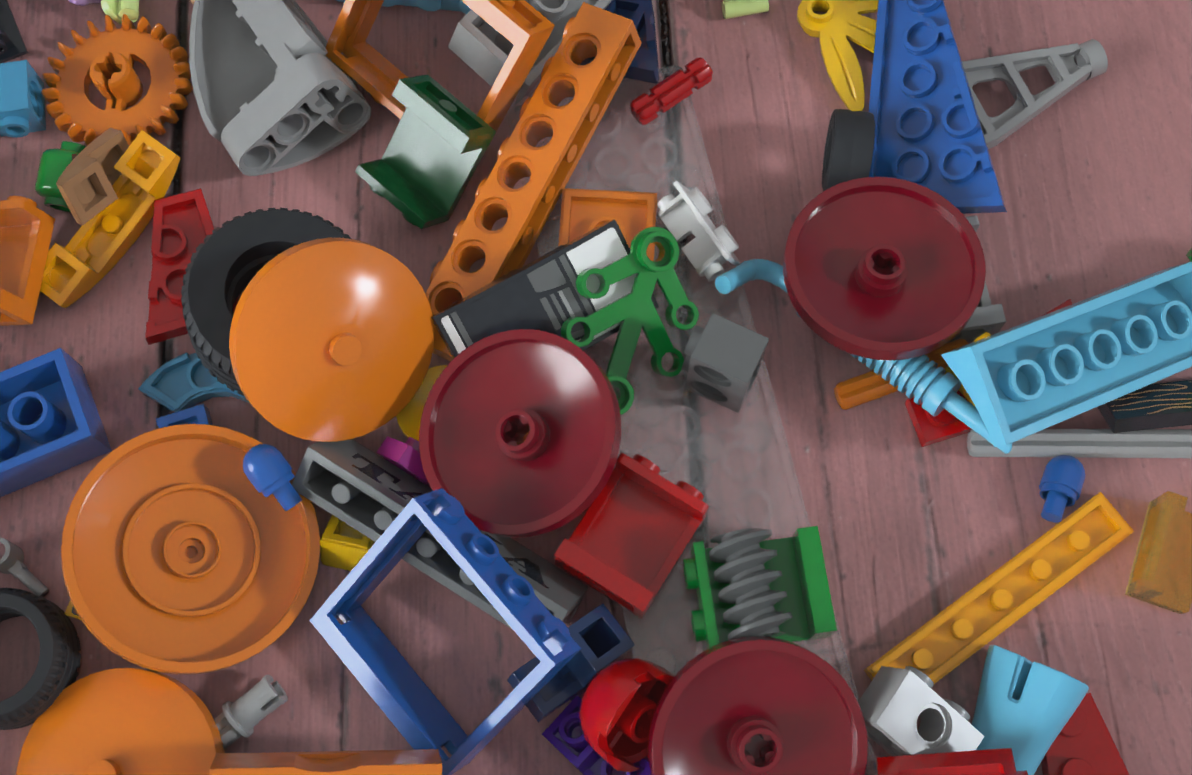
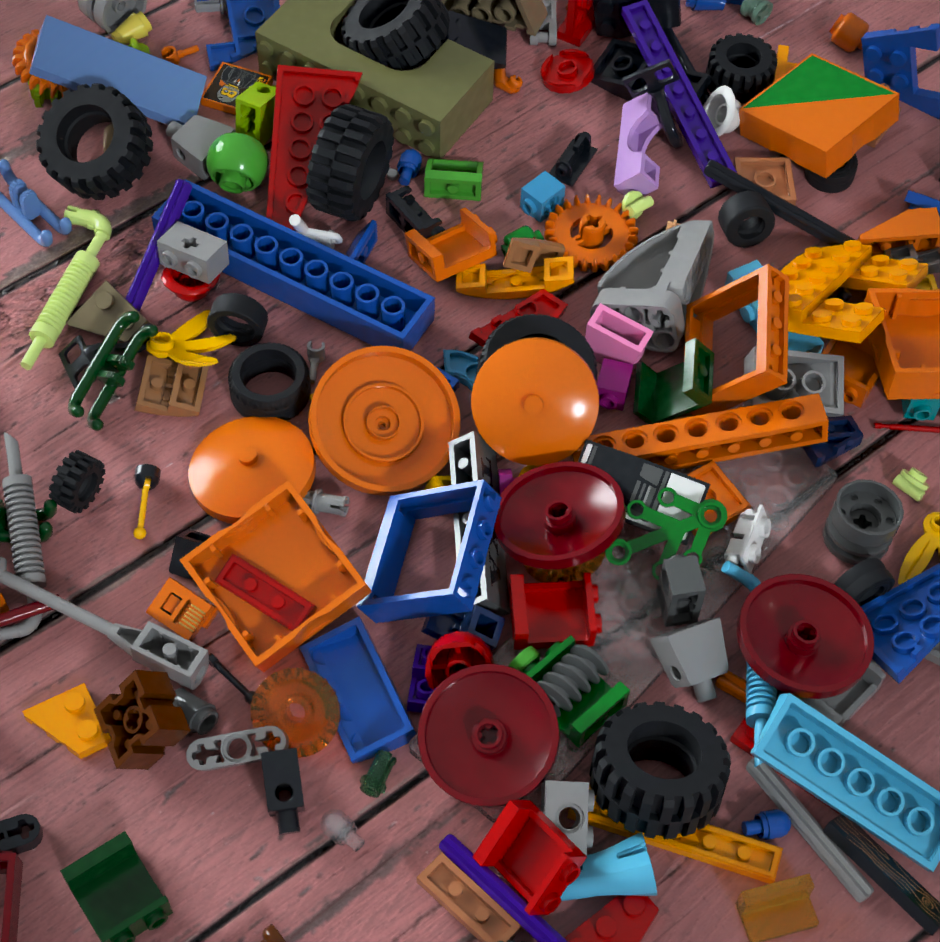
camera: 50 degrees right, 15 degrees down
blue cylinder [243,444,303,511] -> none
red axle [630,57,713,125] -> none
none -> bright green tile [508,646,541,672]
none -> bright pink torso [585,303,654,369]
none -> black tyre [589,701,731,839]
none -> magenta brick [597,358,634,411]
none -> light grey torso [650,617,729,703]
none -> dark grey wheel [822,479,904,565]

